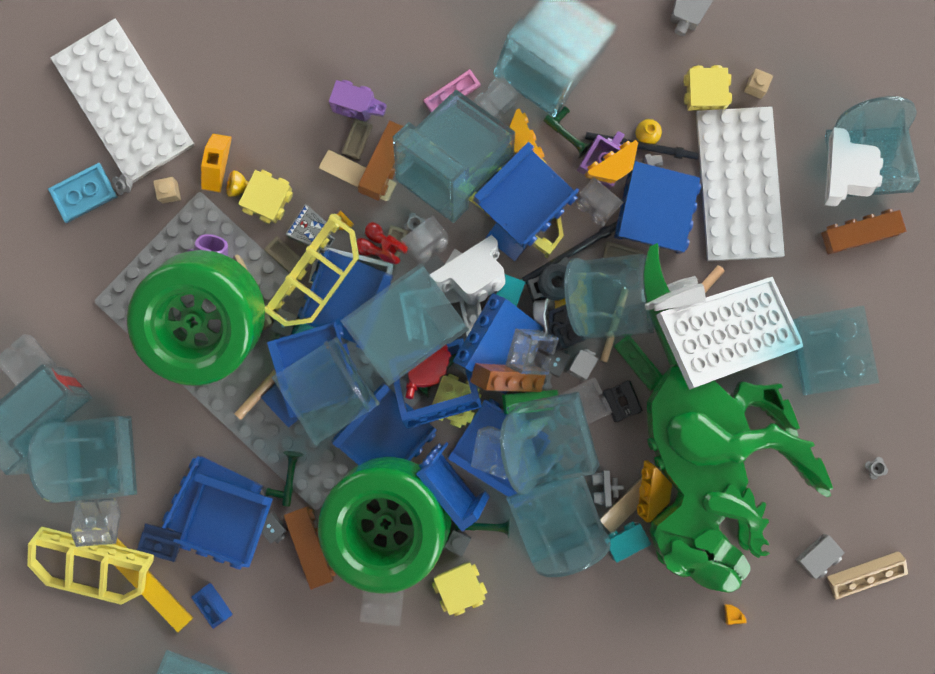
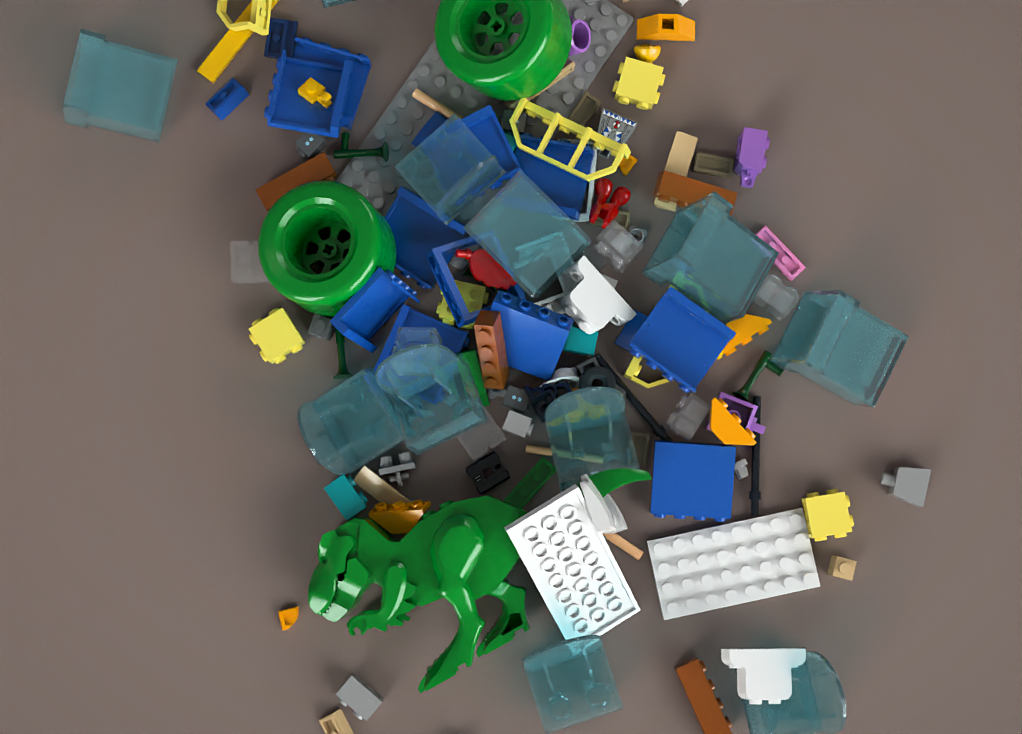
camera: 85 degrees right, 0 degrees up
clear piece [505,328,559,375] -> none
yellow brick [635,119,662,144] -> none
none -> yellow plate [298,77,332,108]

